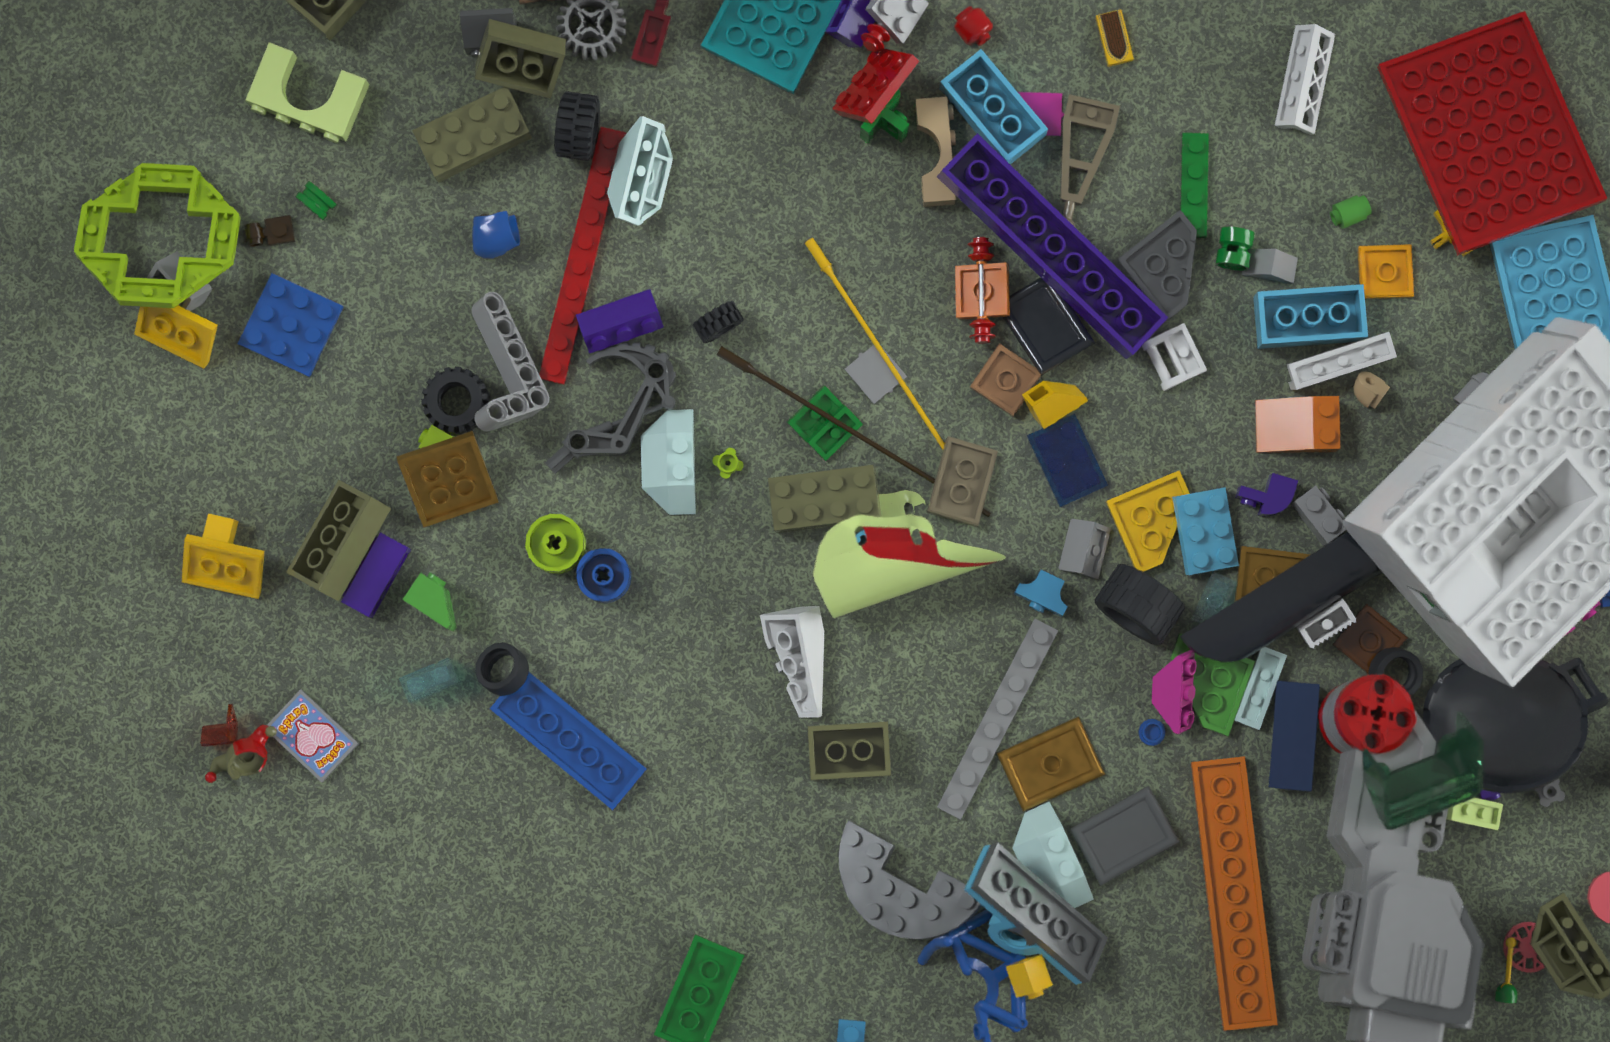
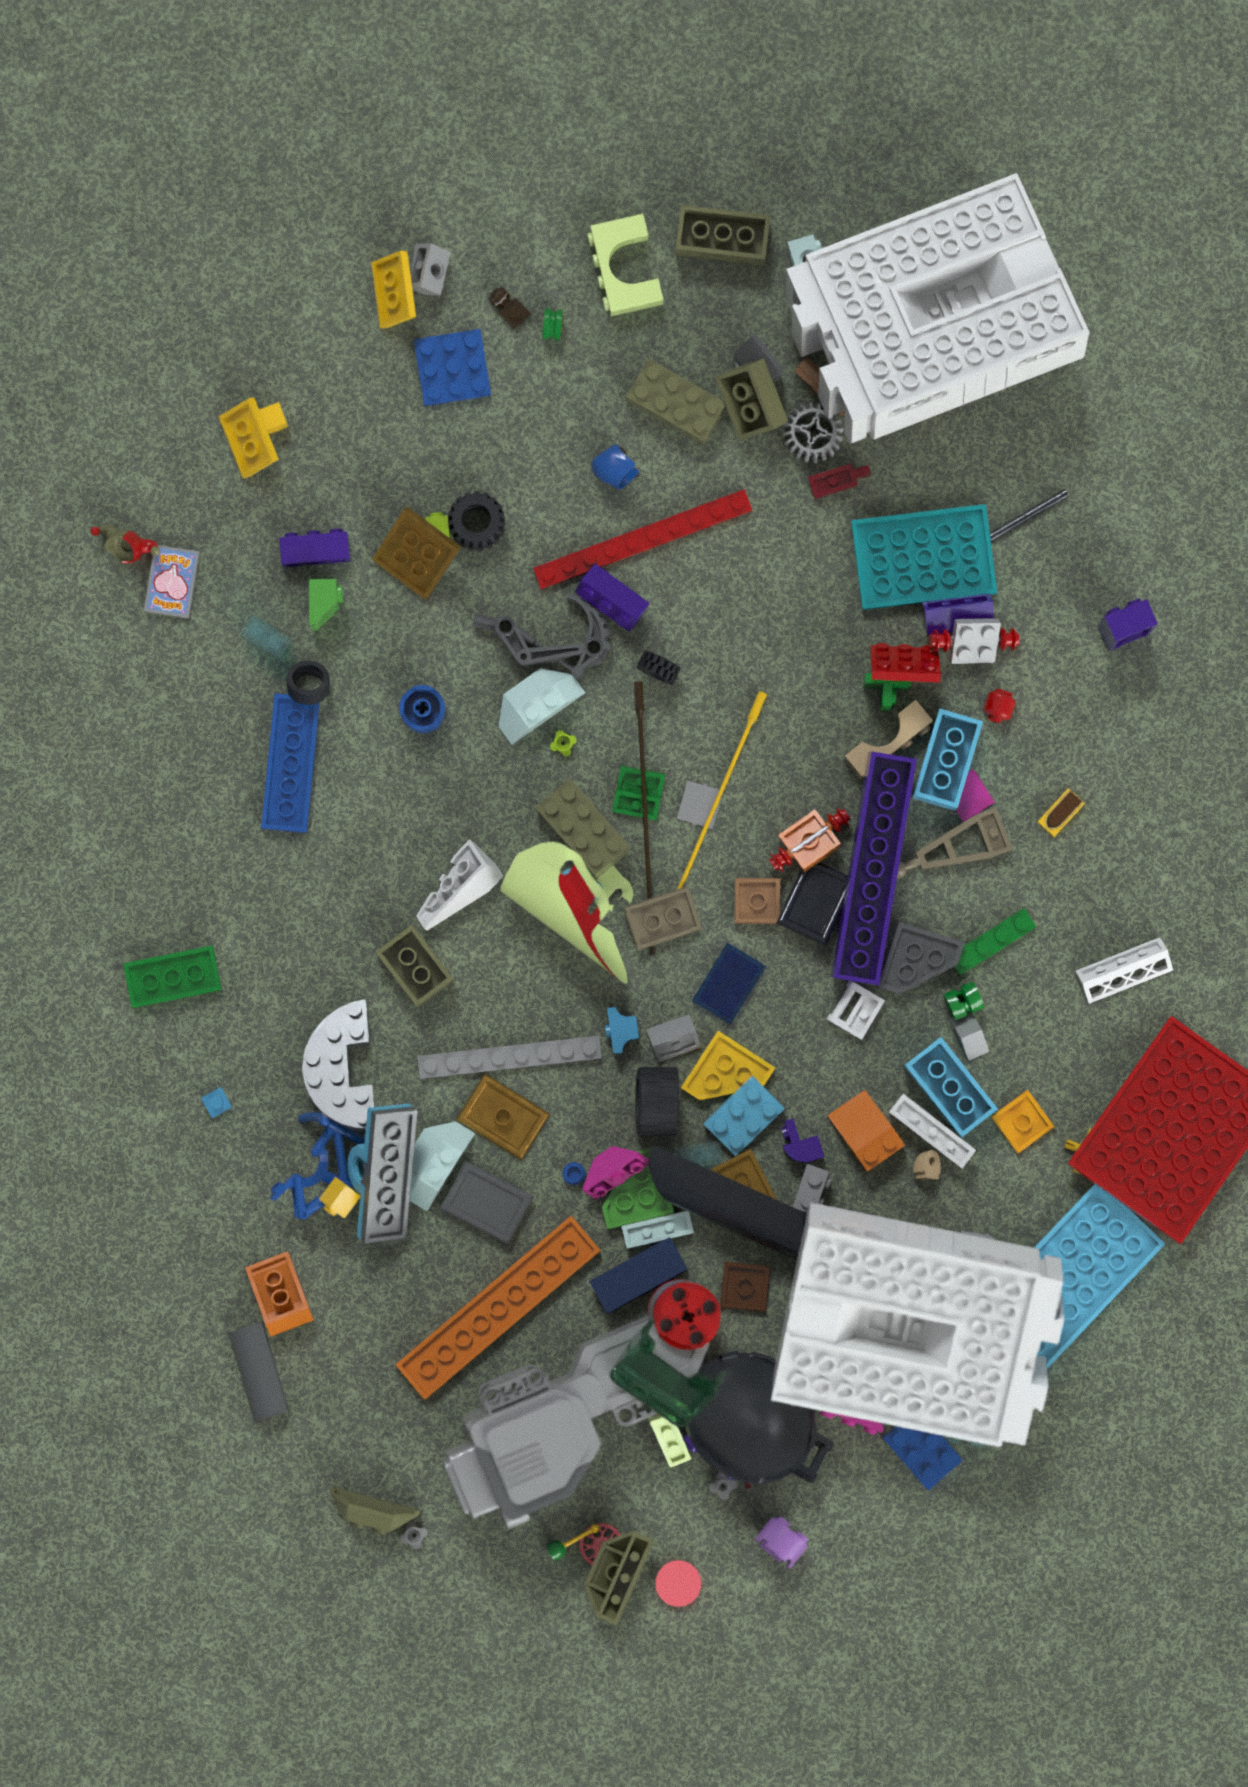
camera: 50 degrees right, 0 degrees up
lime plate [74,163,241,308] -> none
clear red bracket [200,704,238,747] -> none
olive brick [286,480,391,601] -> none
light grey beam [471,292,549,432] -> none
lime wheel [525,514,586,574] -> none
black tyre [554,91,600,161] -> none
light aqua wedge [607,116,673,226] -> none
yellow slope [1022,381,1088,429] -> none
white brick [1296,599,1356,648] -> none
bright green brick [1330,195,1372,229] -> none
black tyre [1369,647,1423,696] -> none

